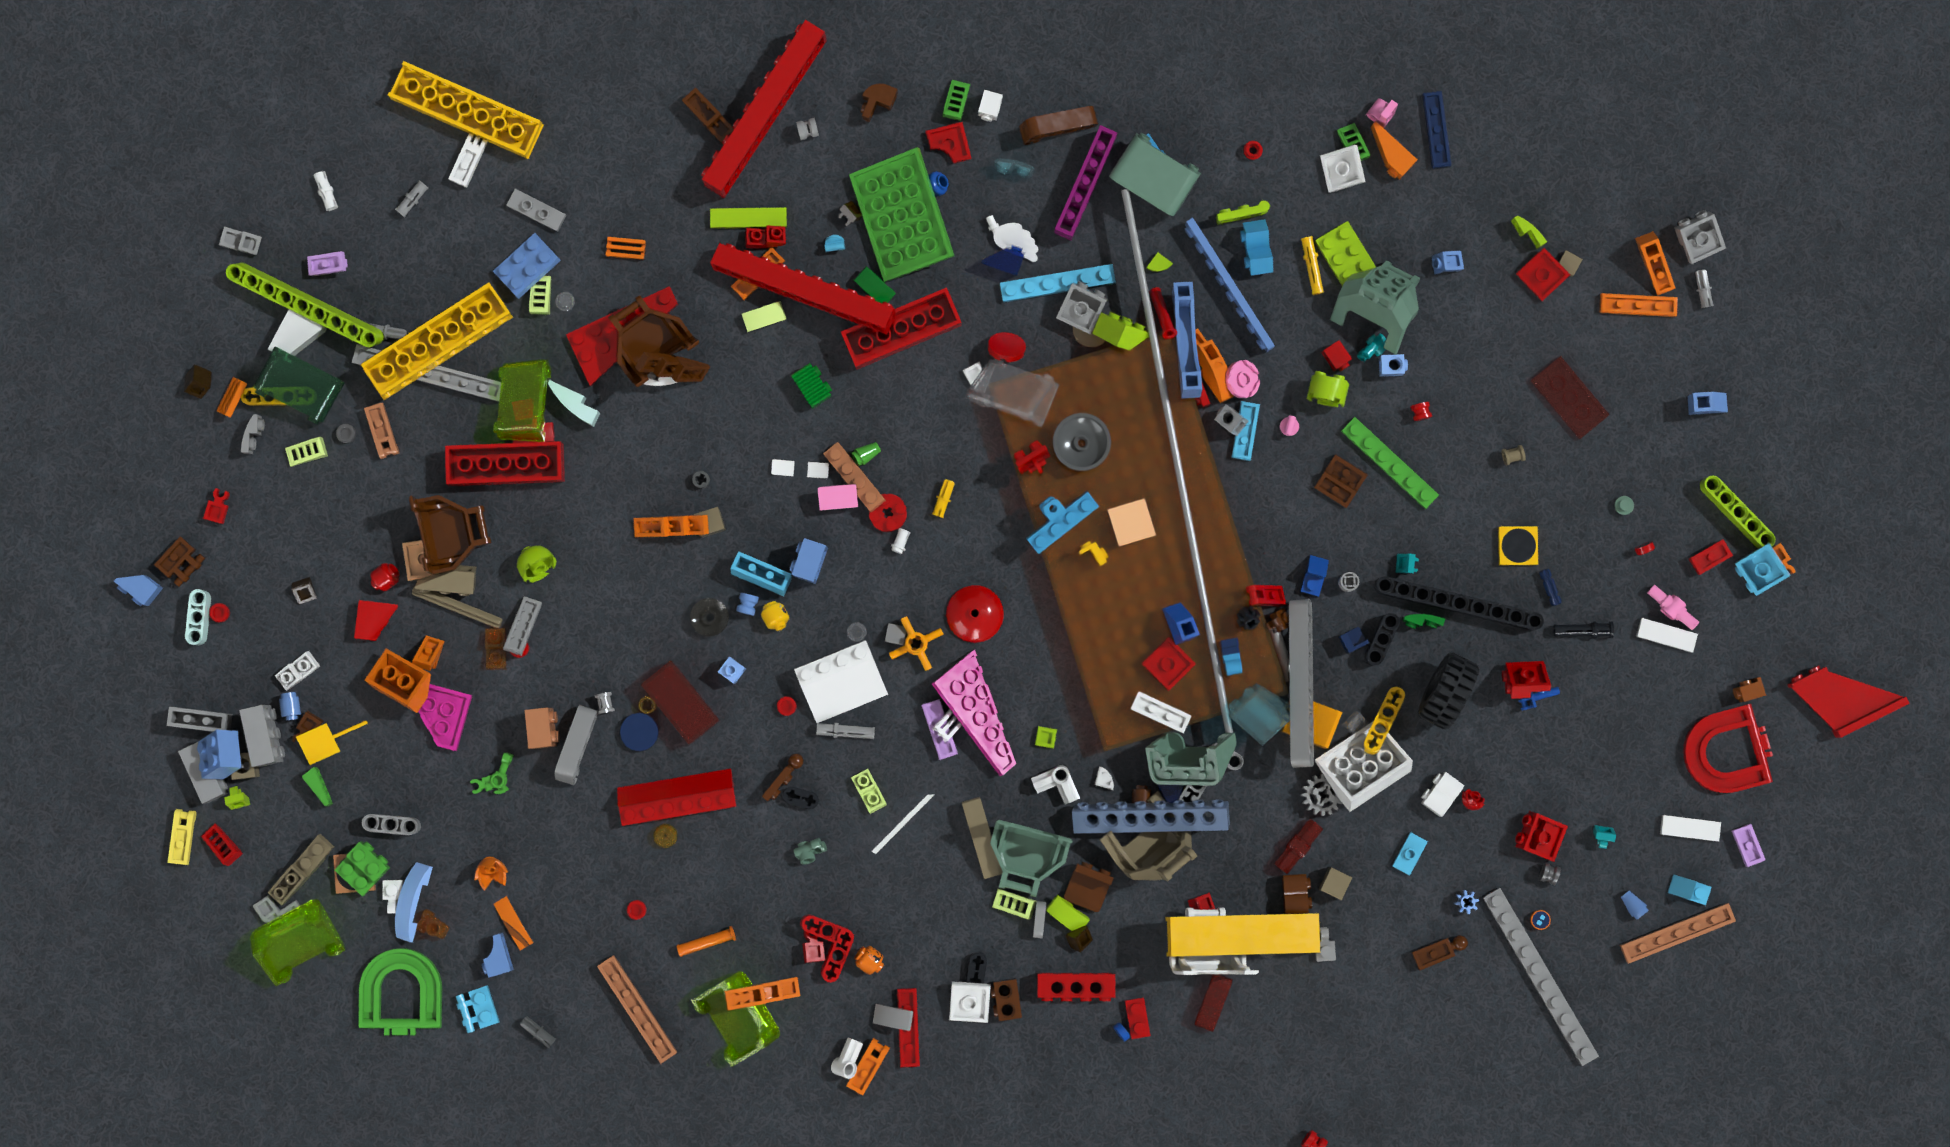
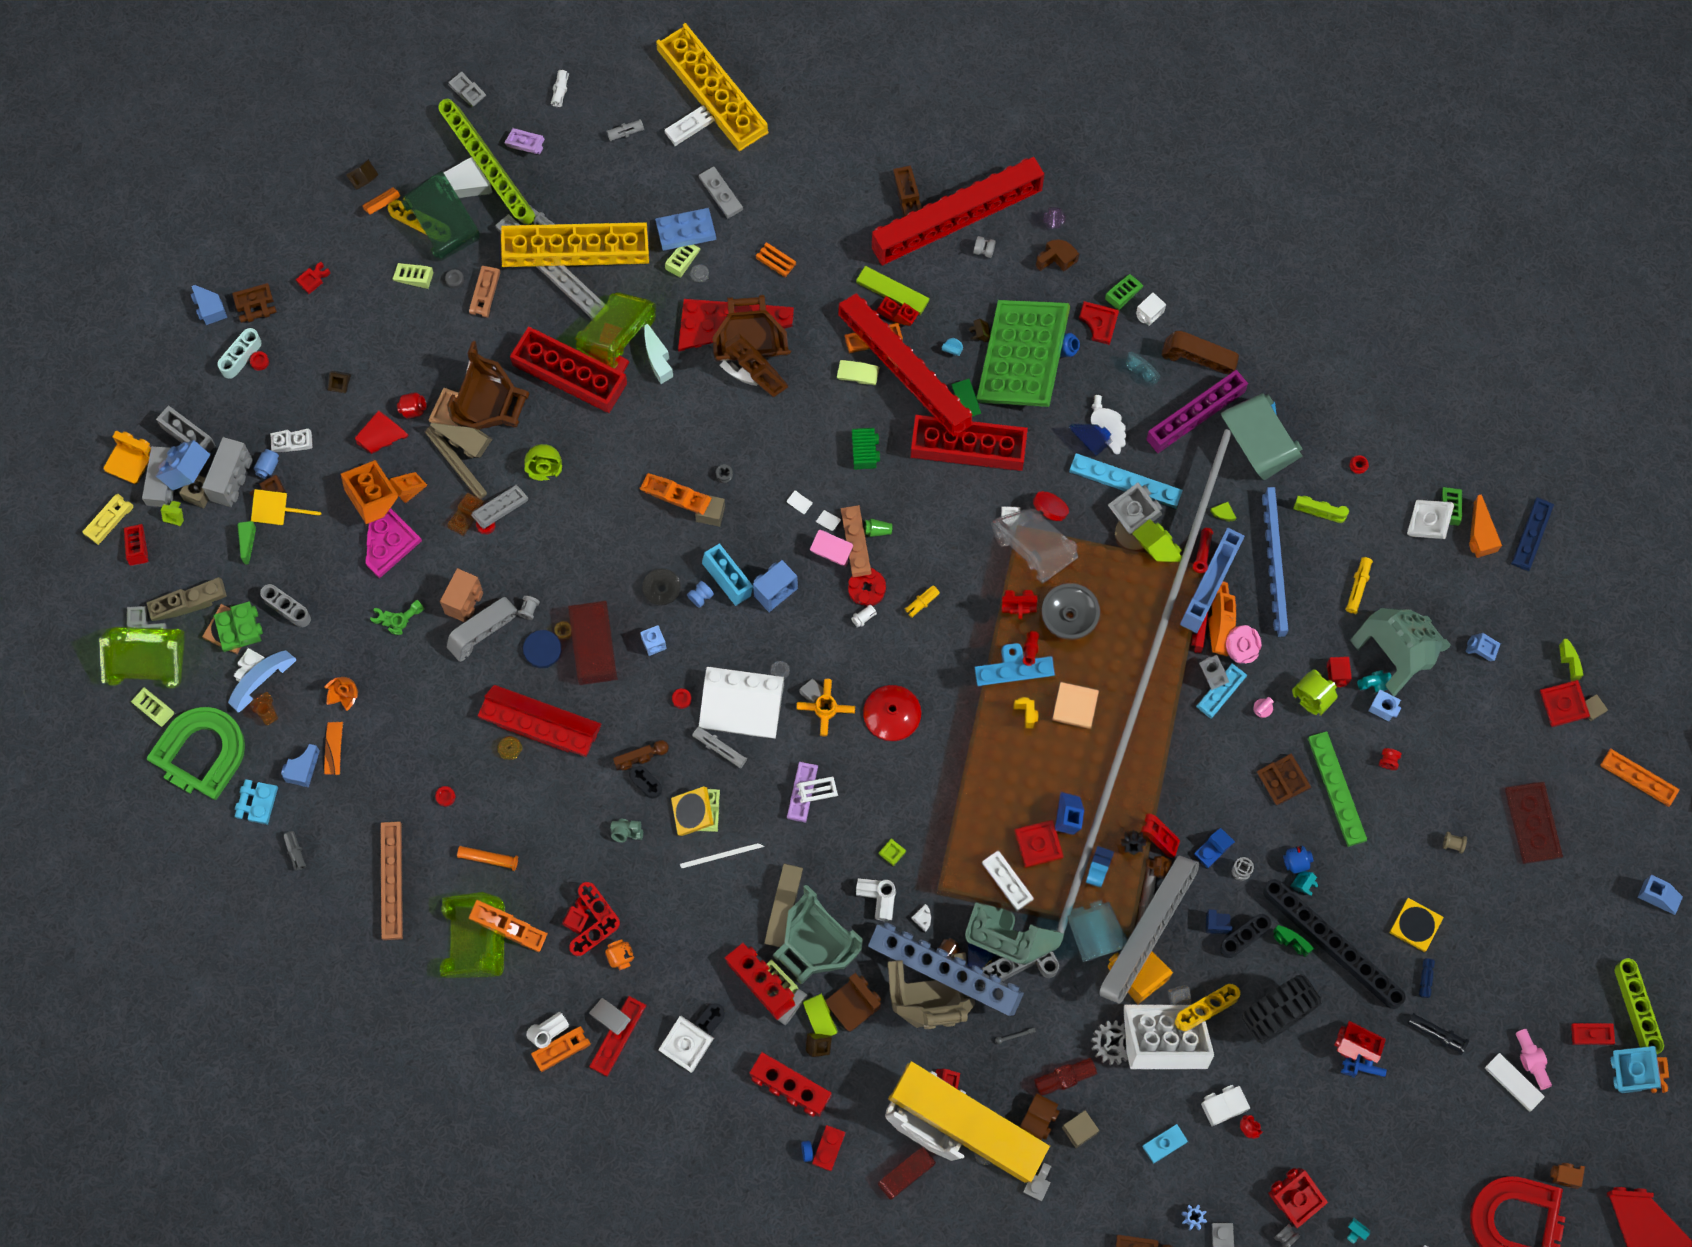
camera: 30 degrees right, 15 degrees down
light grey slope [241,414,265,454] -> none
yellow head [761,601,789,631] -> none
wing [932,650,1016,776] -> none
reddish brown brick [990,978,1022,1021] -> none
dark azure brick [1240,219,1273,275] -> none
lime plate [1315,221,1376,287] -> none
bright pink plate [1366,98,1398,128] -> none
sand green plate [1614,496,1634,515] -> none
red tile [1634,541,1655,555] -> none
orange slope [1635,231,1676,296] -> none
none -> light orange bracket [104,431,151,484]
none -> yellowish green slope [131,687,174,727]
none -> tile [671,787,714,836]
none -> red brick [725,943,796,1020]
none -> dark grey hinge [995,1028,1036,1045]
none -> red pin [1023,631,1039,666]
none -> clear purple gear [1043,207,1066,228]
none -> blue head [1283,846,1314,874]

